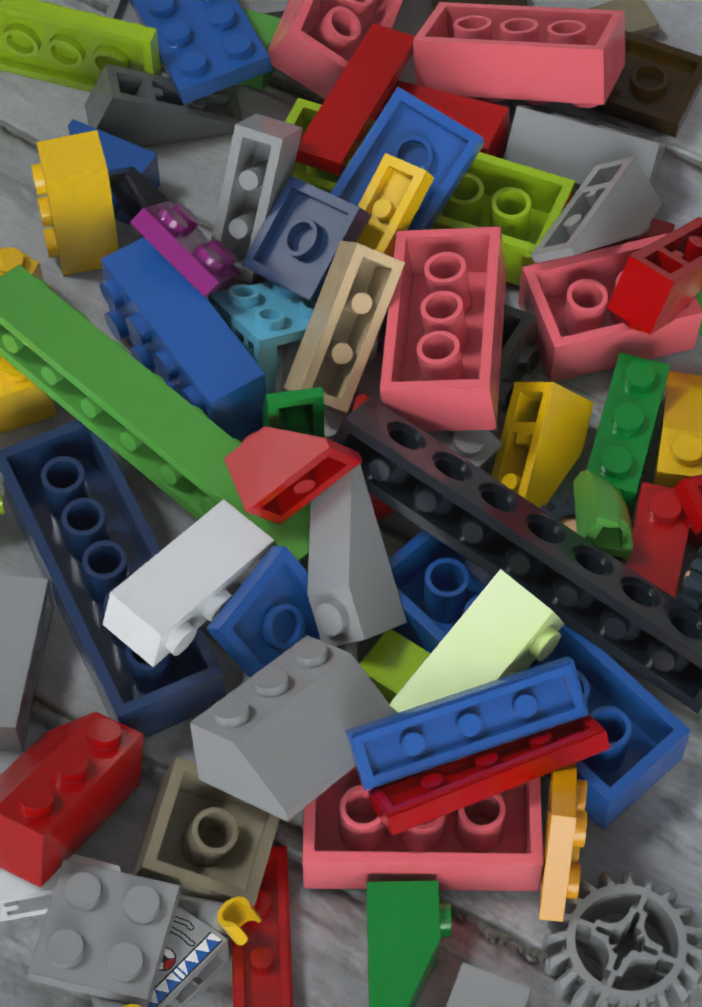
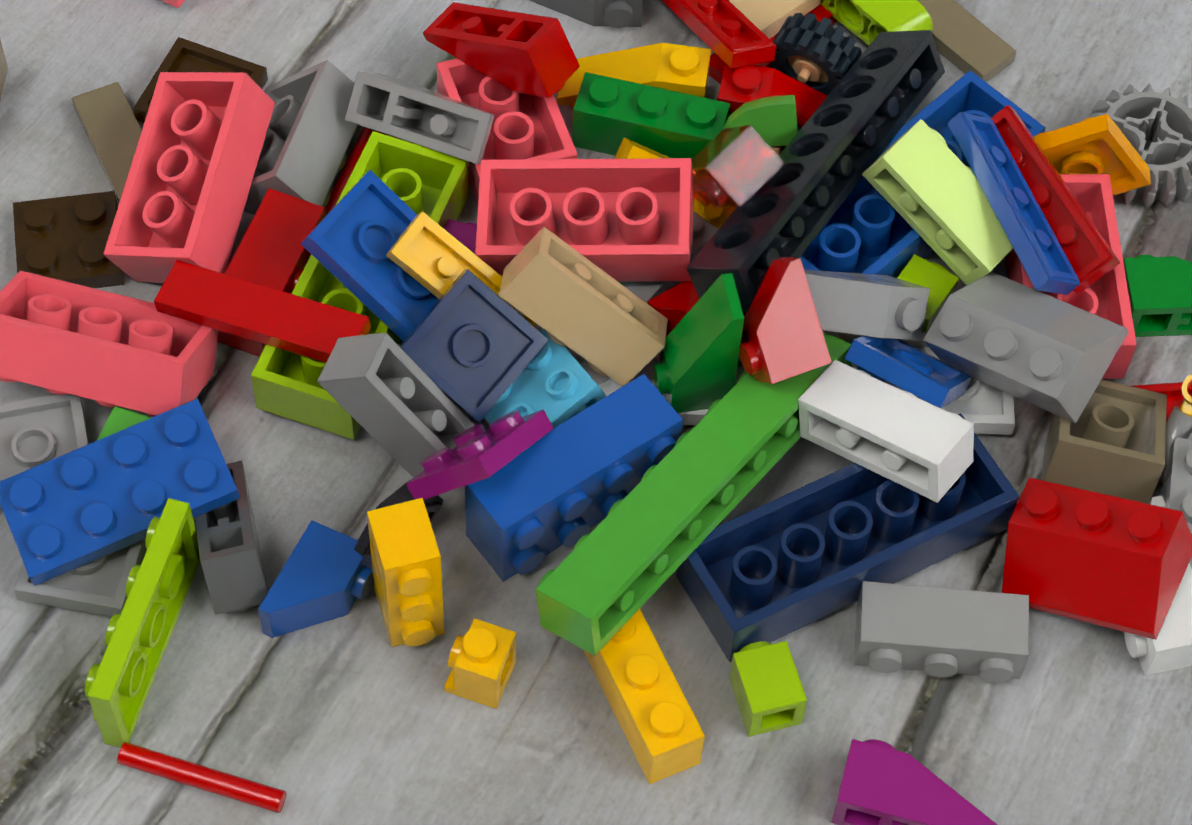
camera: 95 degrees left, 0 degrees up
none -> clear red brick [691,125,785,208]

